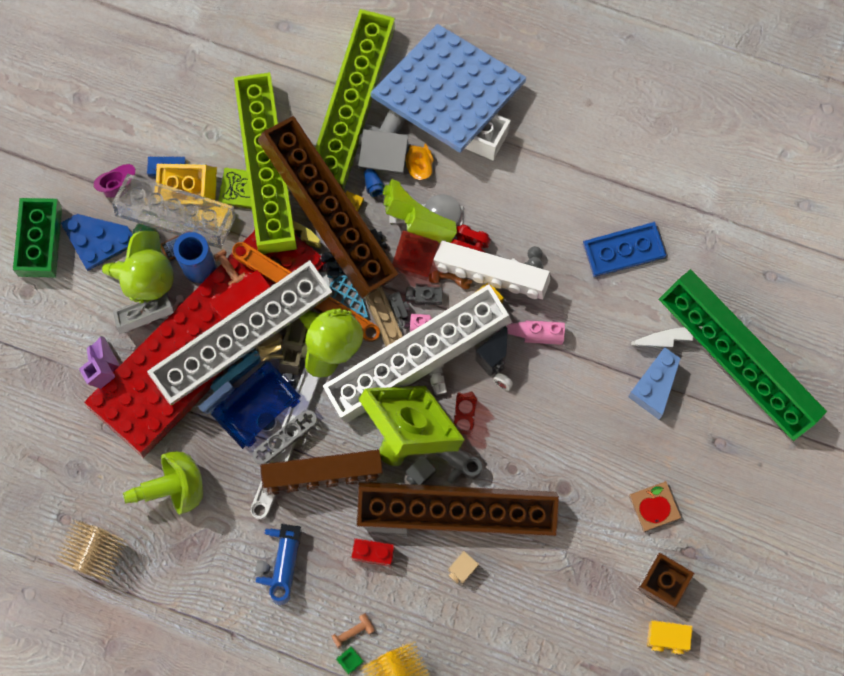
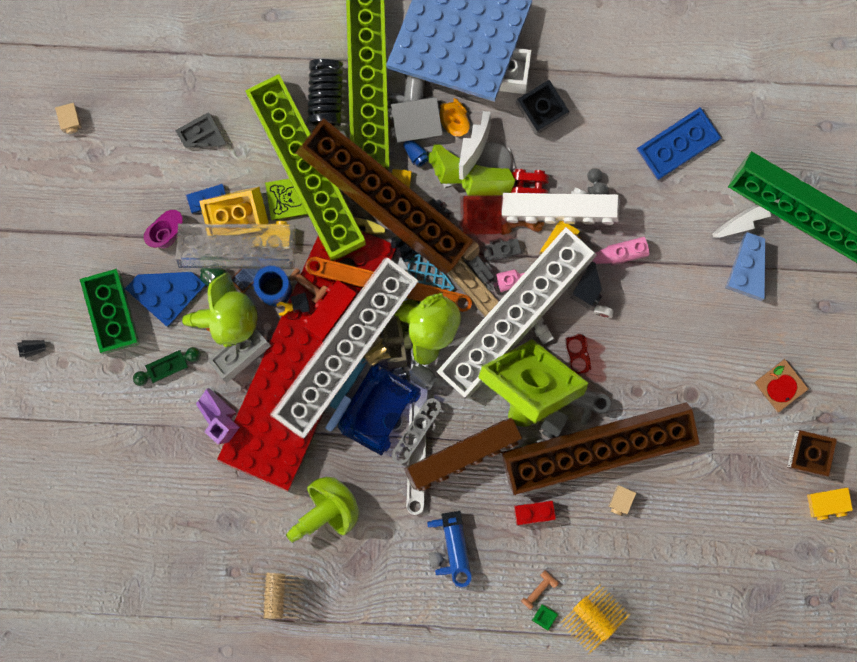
camera: 20 degrees left, 10 degrees up
none -> tan brick [55,103,82,134]
none -> dark green plate [133,347,201,386]
none -> dark grey wing [175,112,227,148]
none -> black piece [276,293,311,316]
none -> black piece [307,59,343,126]
none -> dark grey brick [408,364,438,390]
none -> white slope [459,111,491,179]
none -> tan plate [462,241,479,260]
none -> black brick [516,80,569,135]

